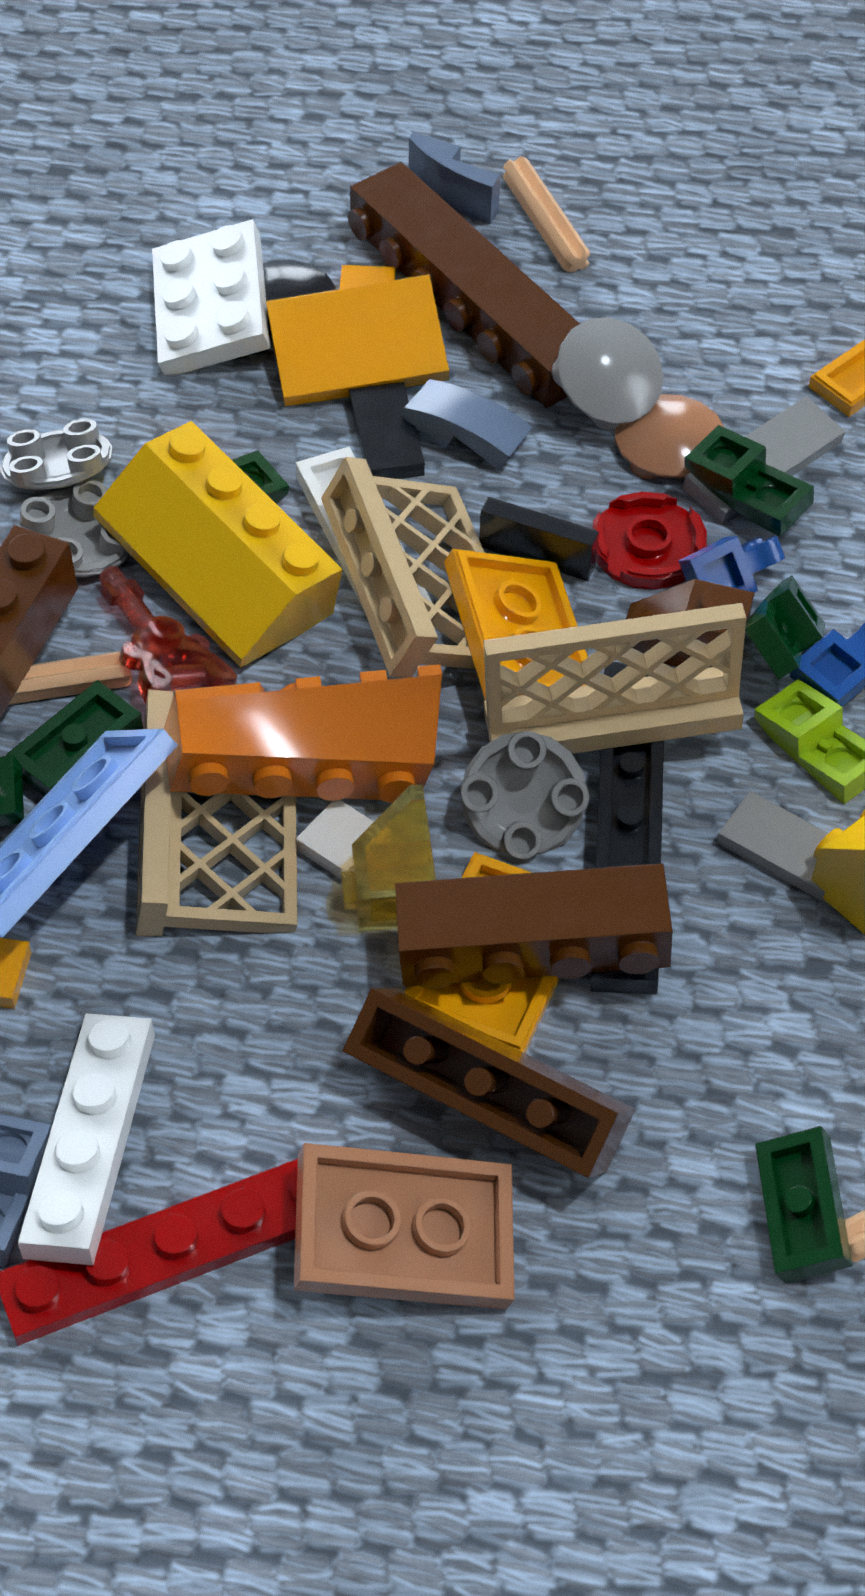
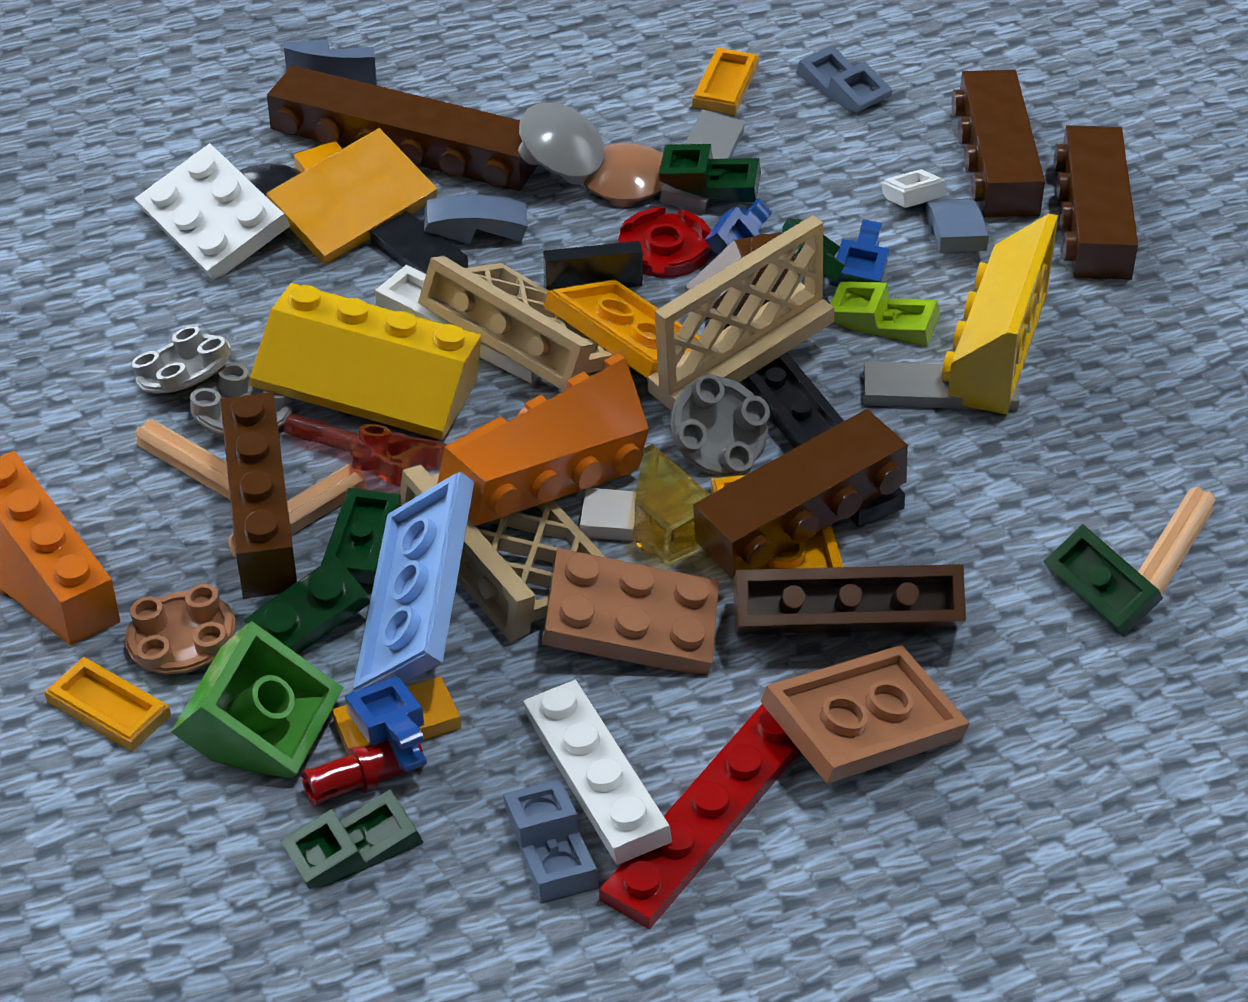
camera: 30 degrees left, 10 degrees down
light nougat axle [503,156,590,273] -> none
none -> nougat plate [541,548,719,675]

